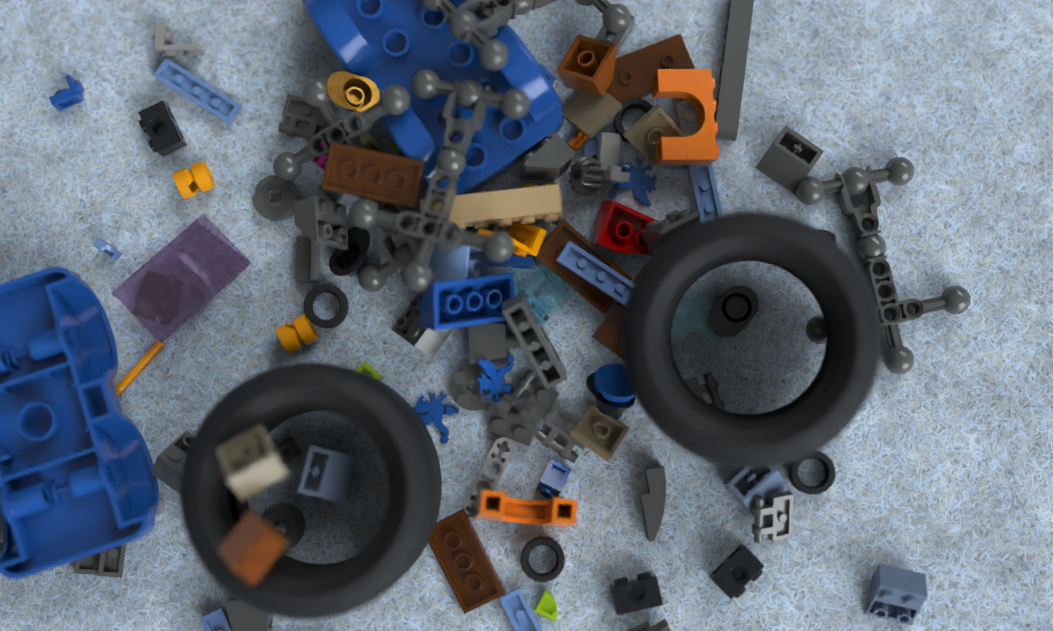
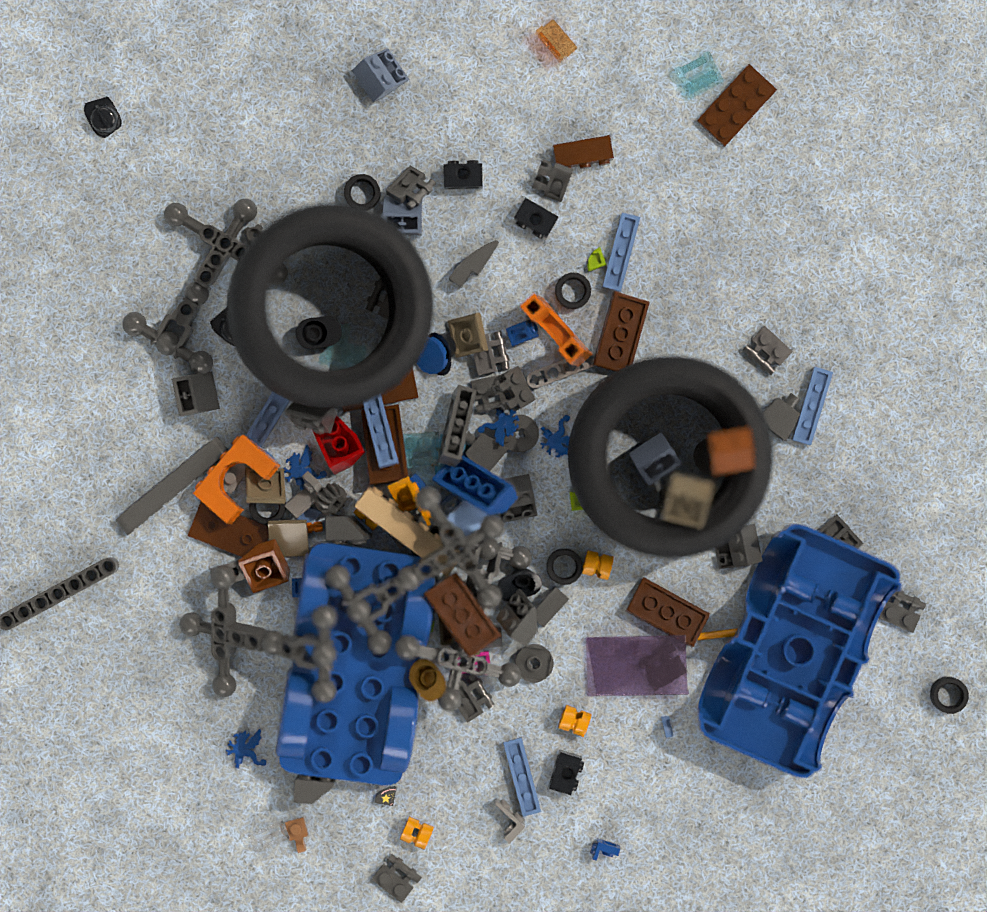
camera: 145 degrees left, 5 degrees up
none -> reddish brown plate [625,577,710,648]

